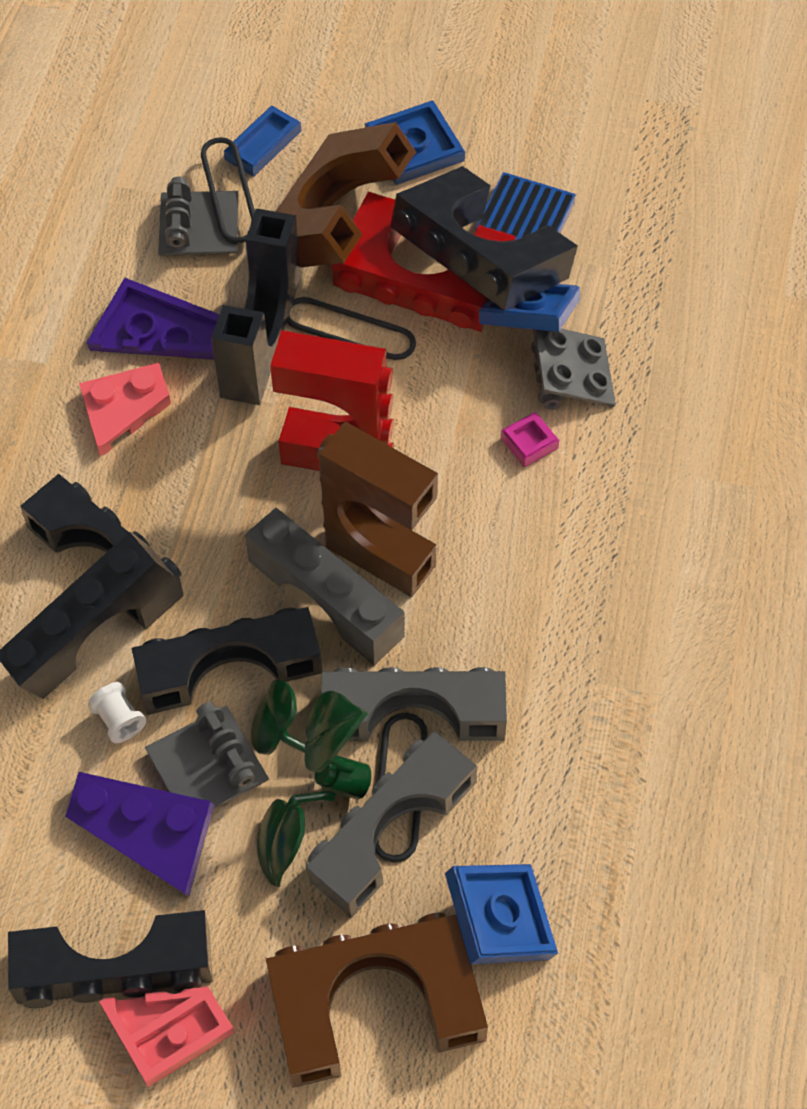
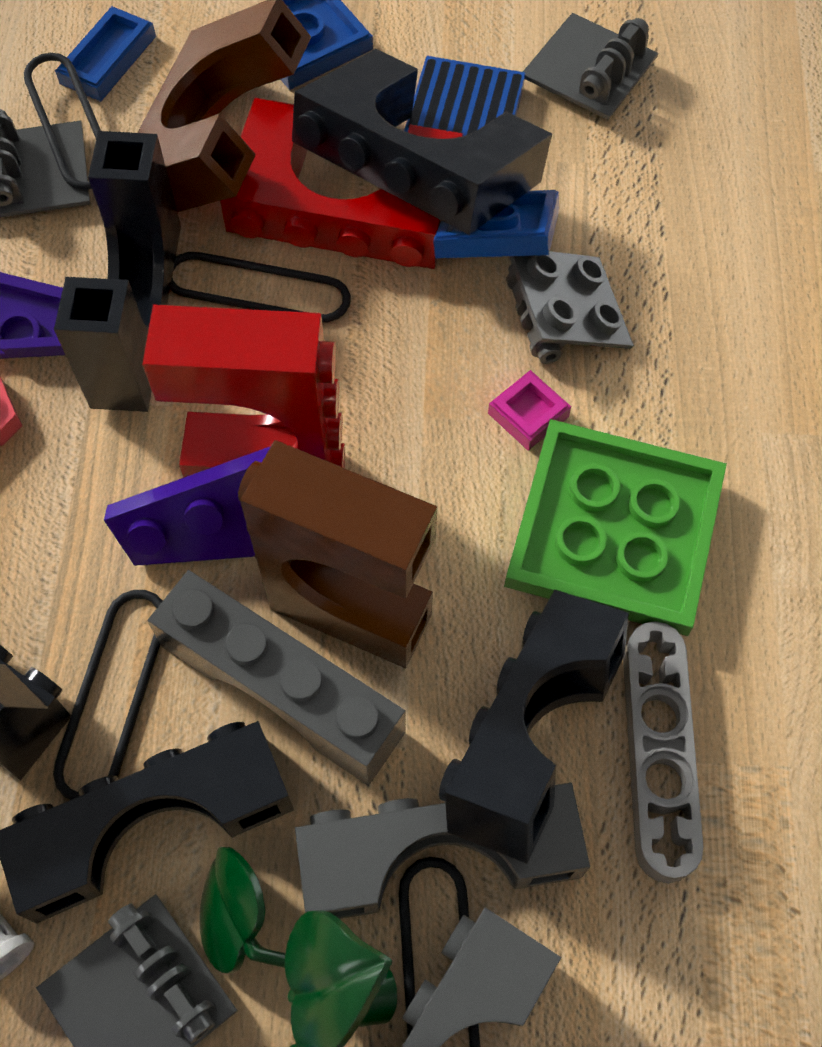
camera: 10 degrees left, 5 degrees up
none -> black piece [53,590,162,800]
none -> dark purple wing [104,446,271,566]
none -> black arch [439,589,629,864]
none -> bright green plate [504,419,727,636]
none -> dark grey hinge [523,13,658,120]
none -> light grey beam [623,621,703,883]

